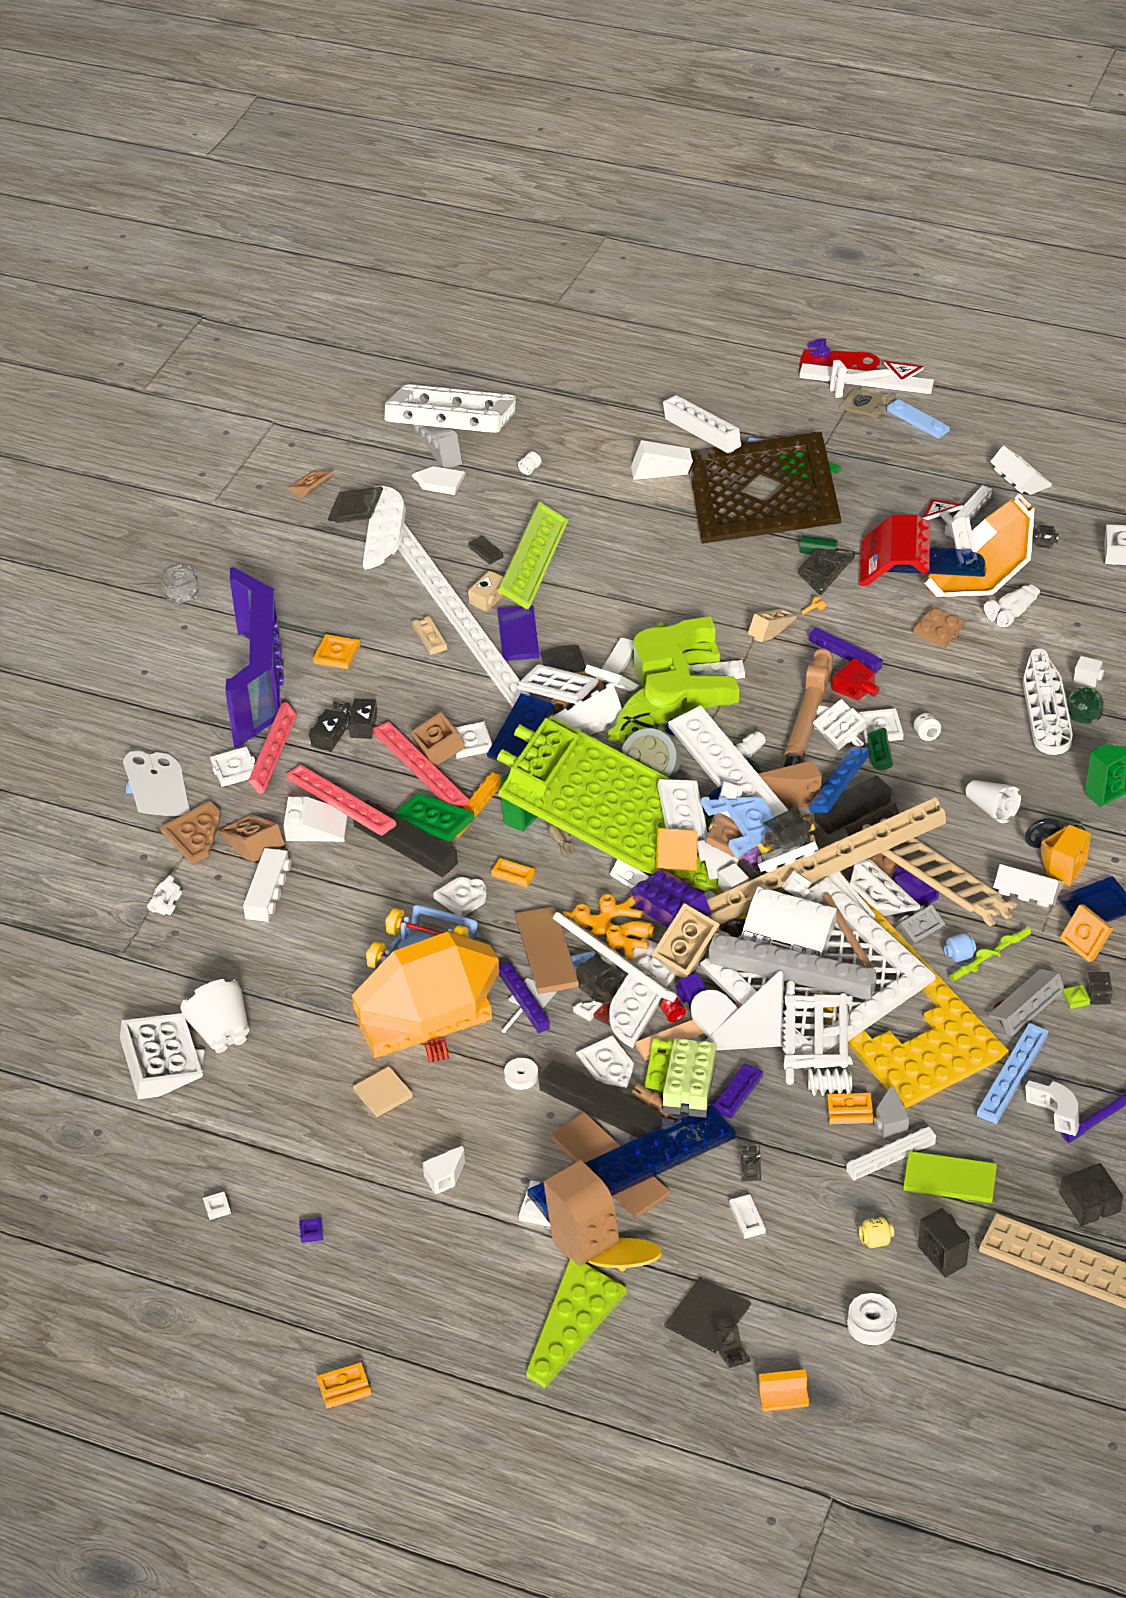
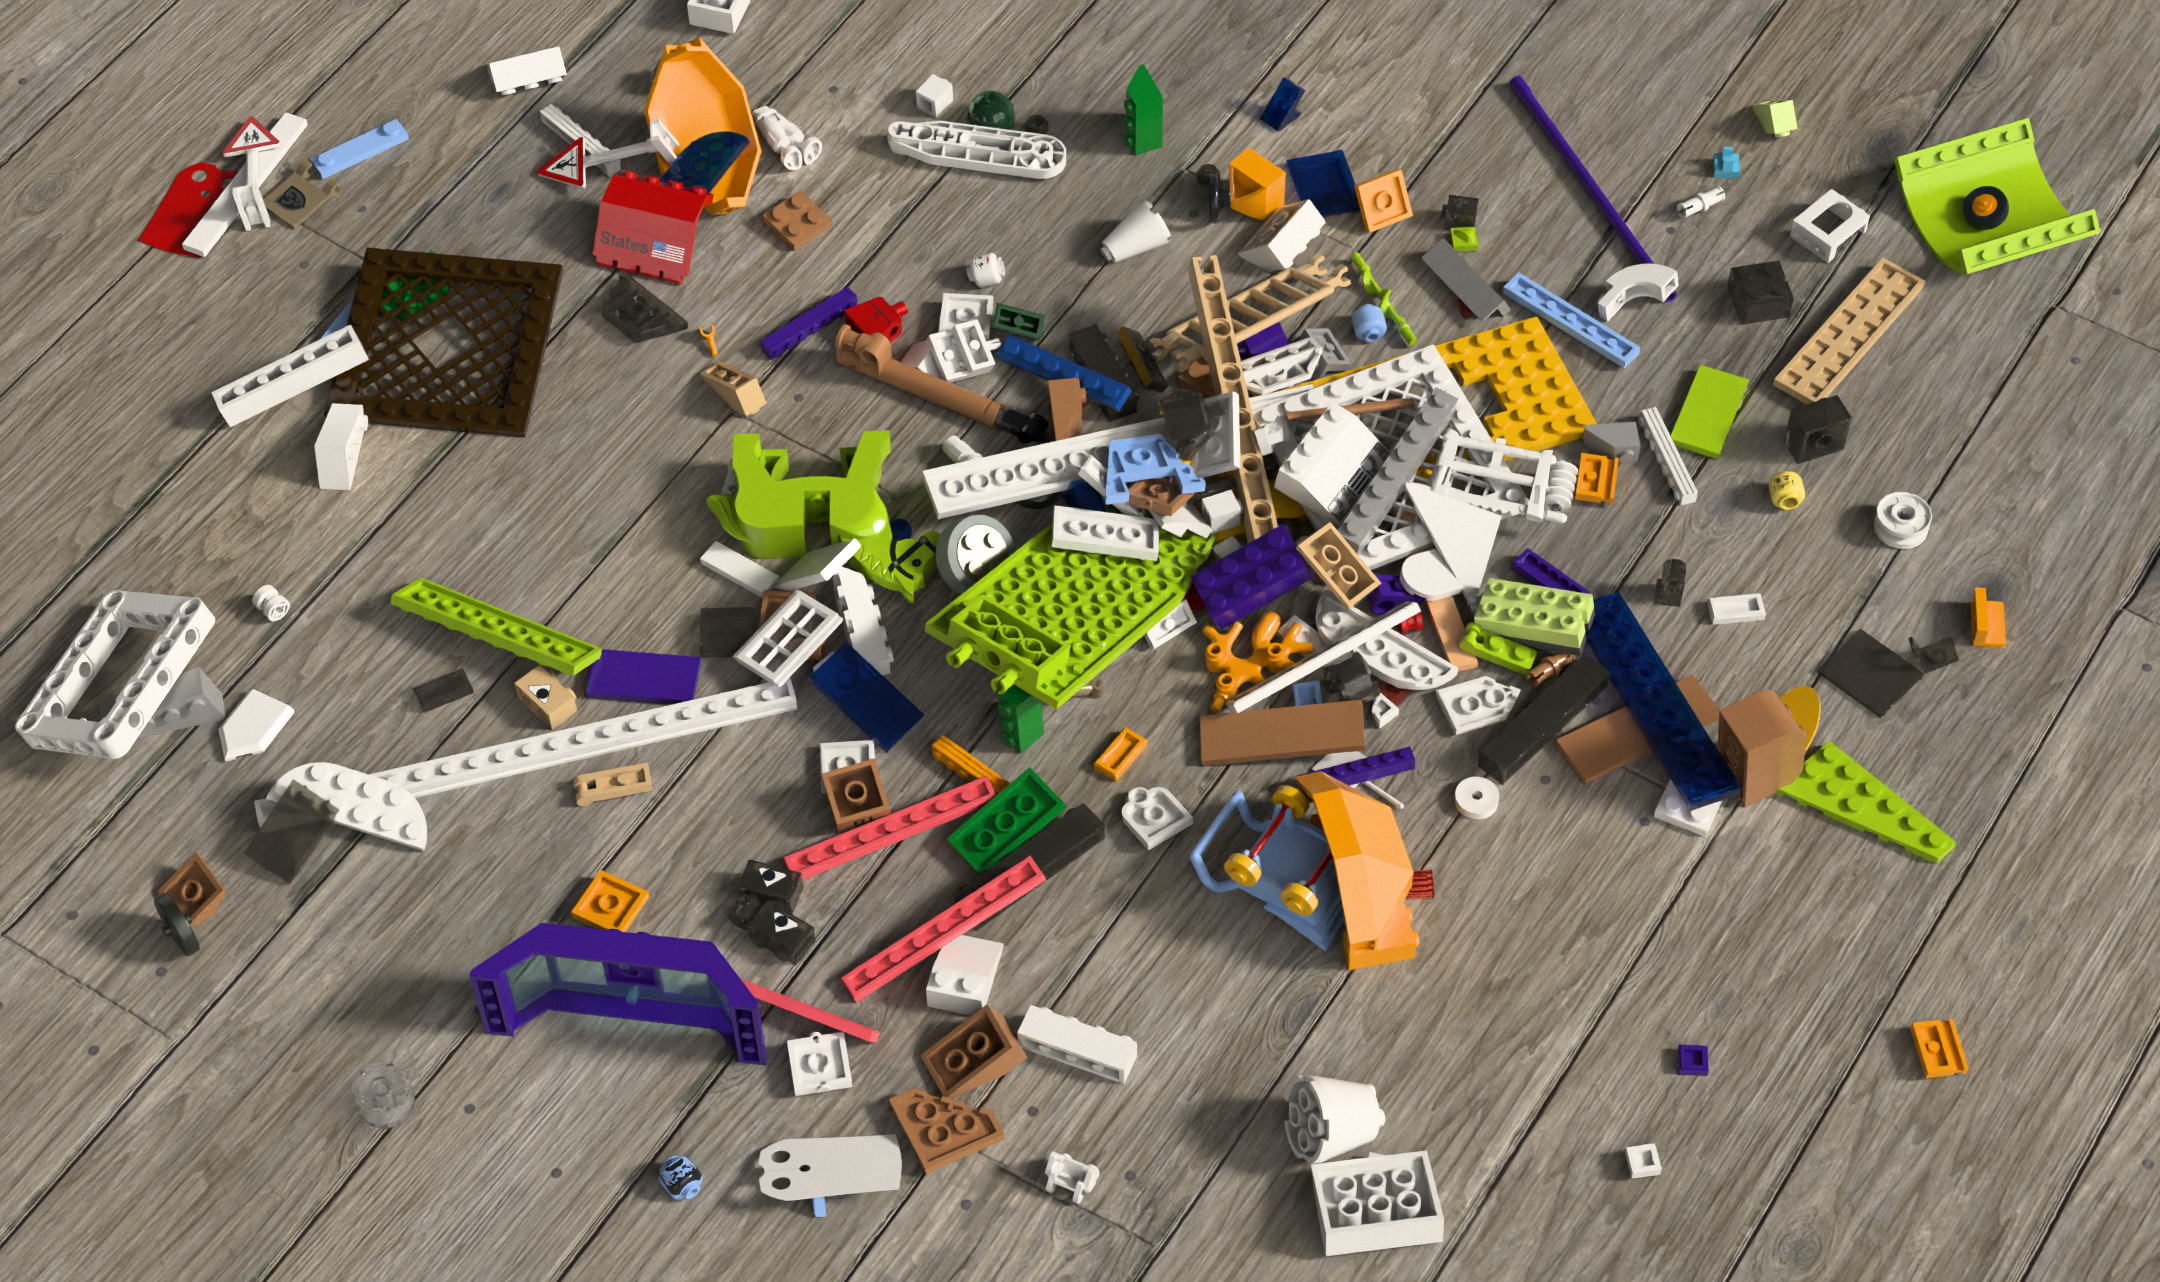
camera: 80 degrees left, 10 degrees up
tan tile [353,1067,413,1117] -> none
white slope [423,1146,465,1195] -> none
light orange tile [656,828,698,872] -> none
white plate [688,660,745,679] -> none
dark green brick [800,535,838,557] -> none
dark purple piece [808,339,831,357] -> none
none -> pearl dark grey wheel [153,893,200,956]
none -> head [659,1156,703,1200]
none -> clear smoke plate [1025,115,1049,135]

